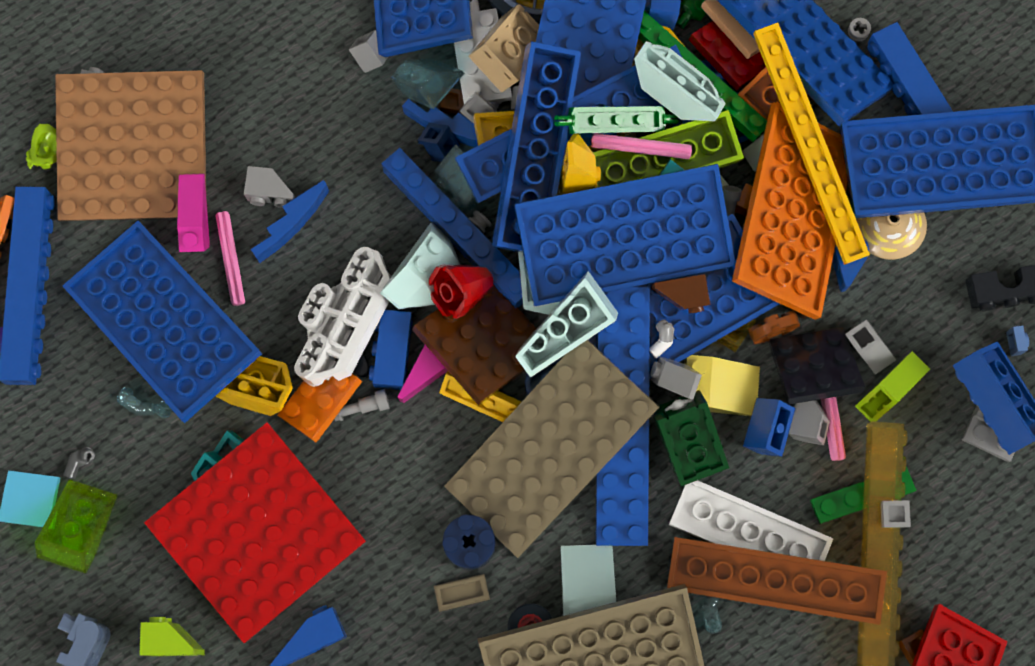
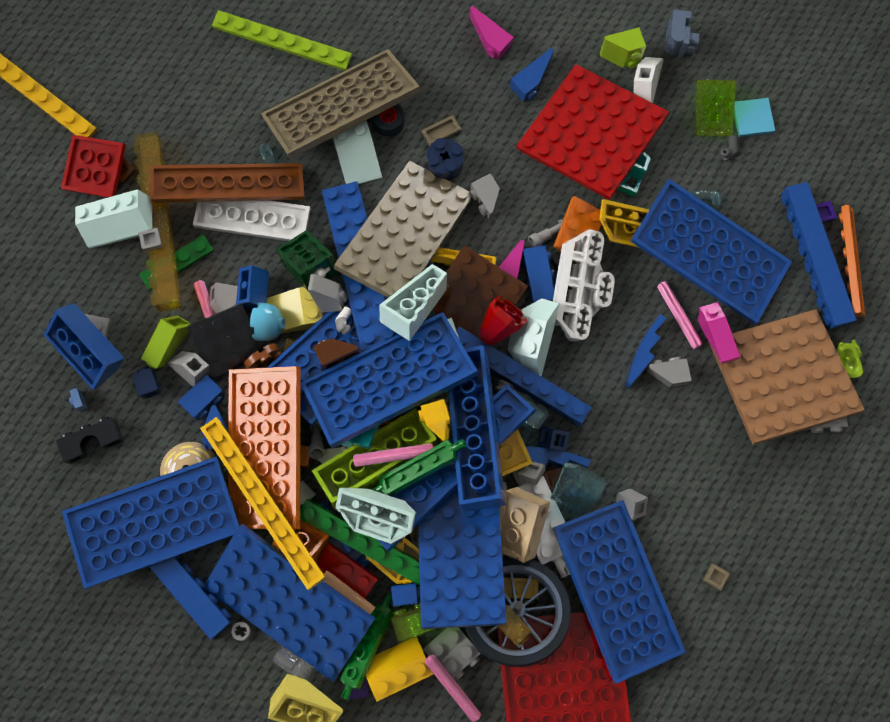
camera: 160 degrees right, 0 degrees up
none -> light aqua slope [75,189,152,249]
none -> dark blue brick [132,367,162,399]
none -> blue brick [178,375,225,421]
none -> medium azure cylinder [250,303,286,341]
none -> light grey slope [469,173,500,220]
none -> white slope [634,57,663,103]

